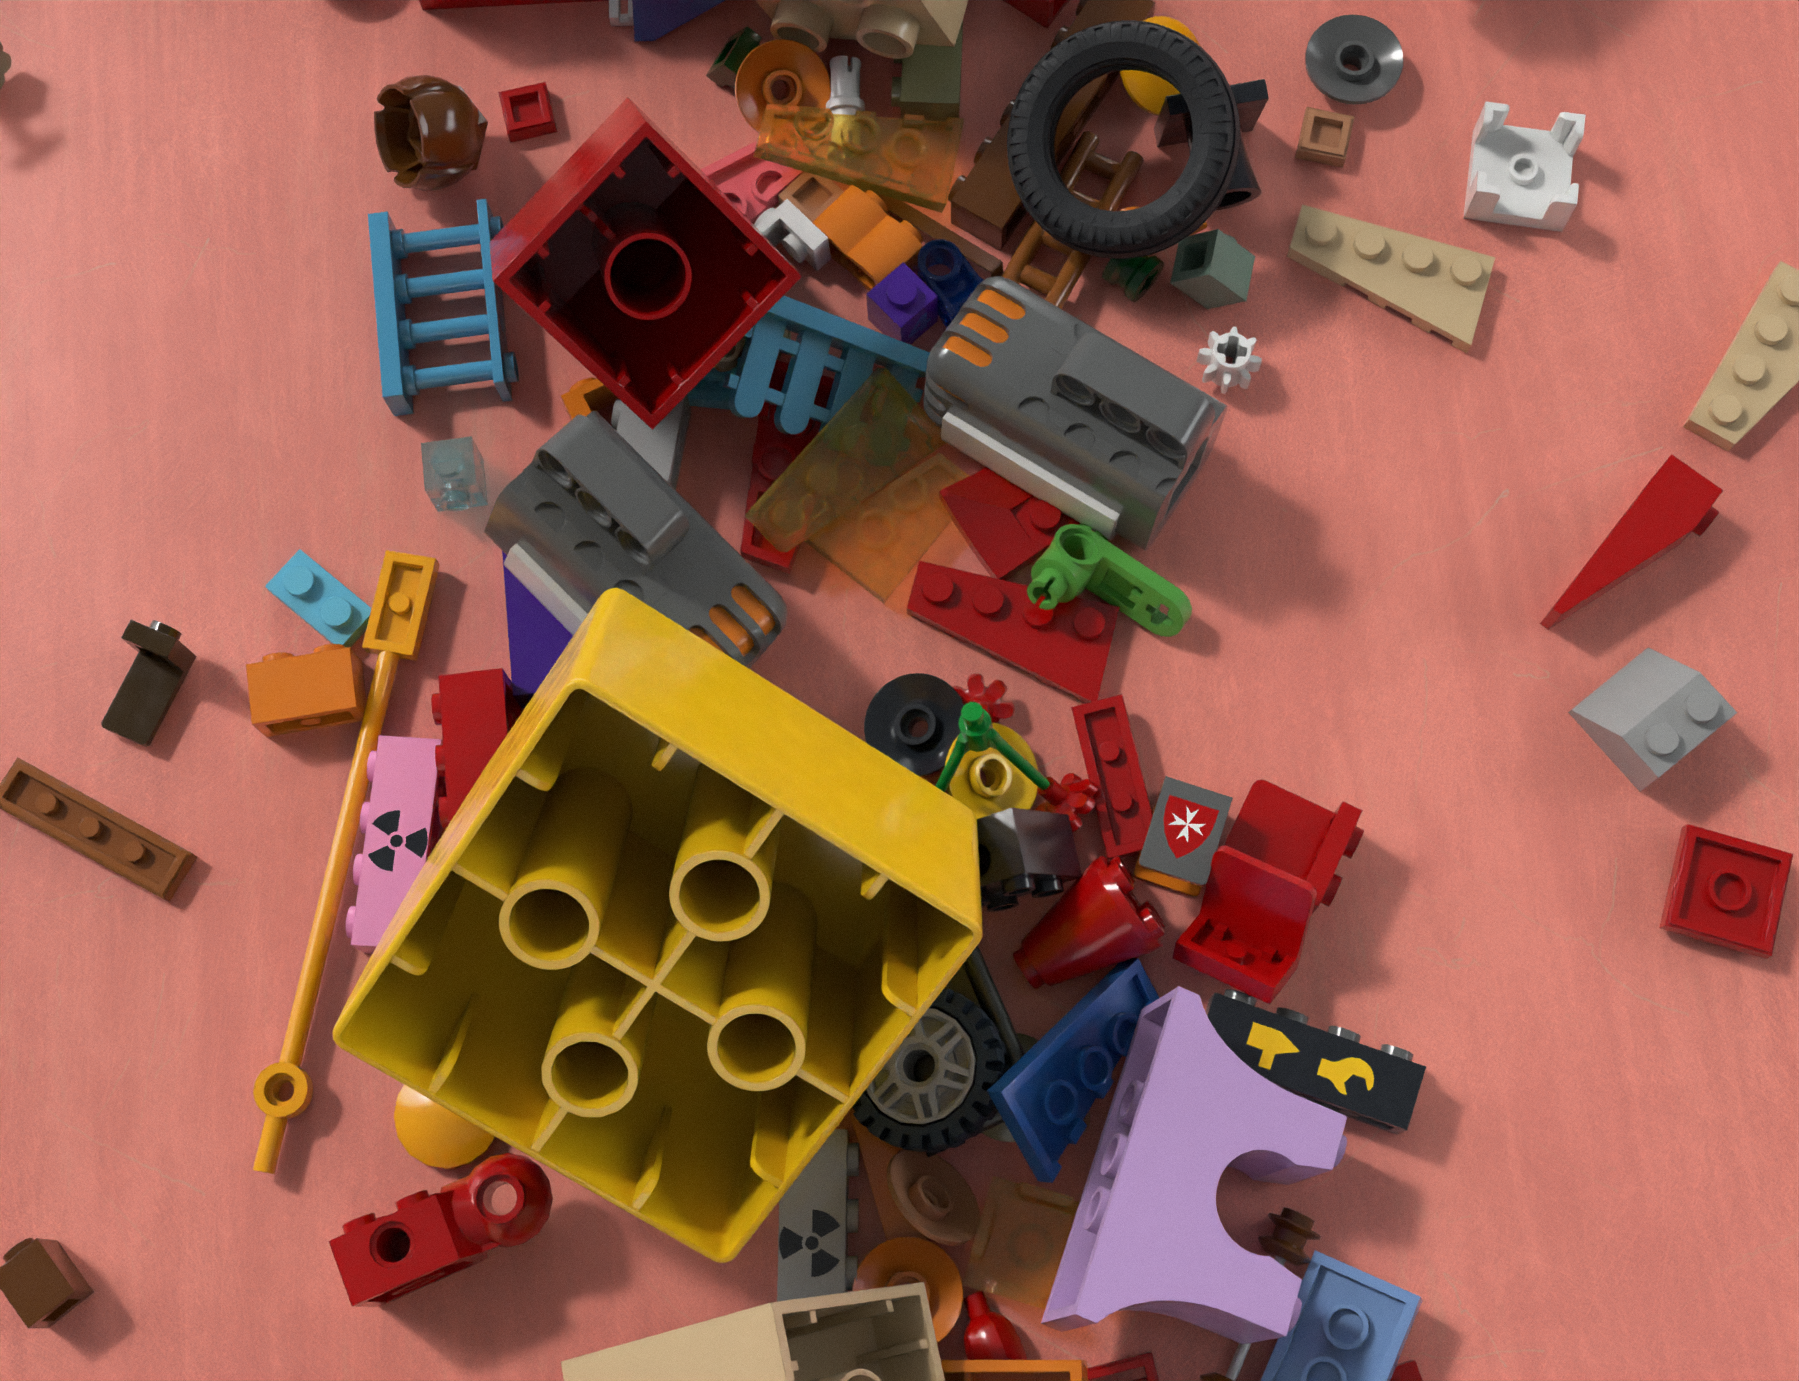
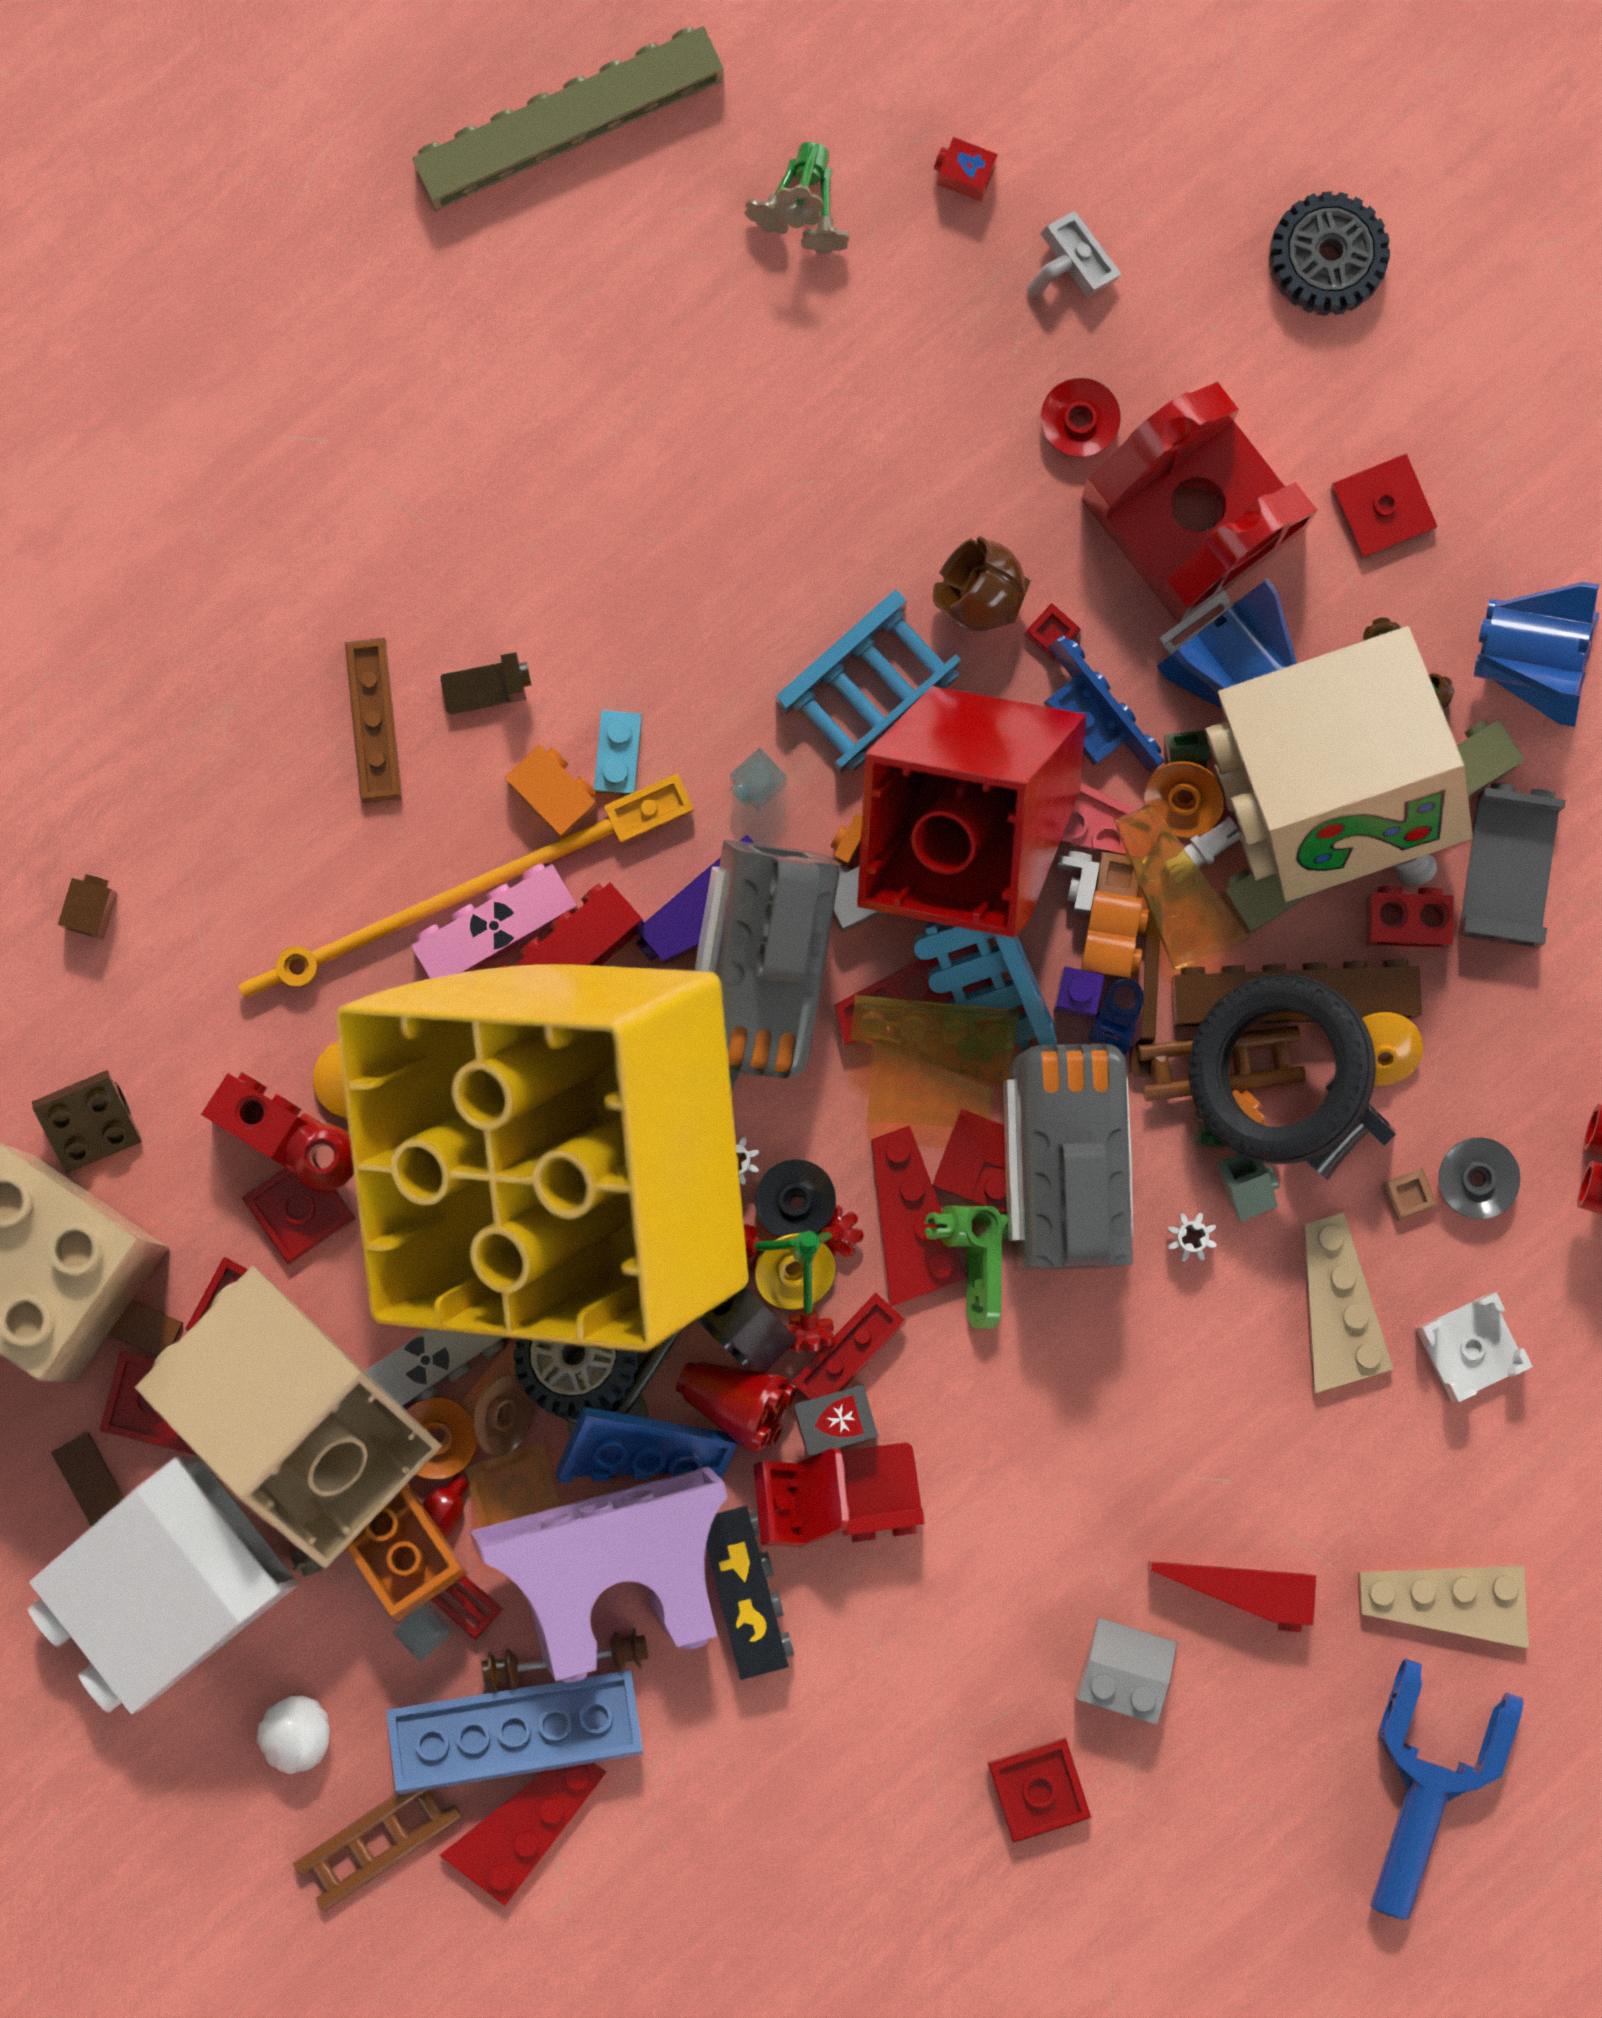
camera: 50 degrees right, 10 degrees up
none -> red tile [242,1157,356,1265]
none -> blue bracket [1043,635,1164,772]

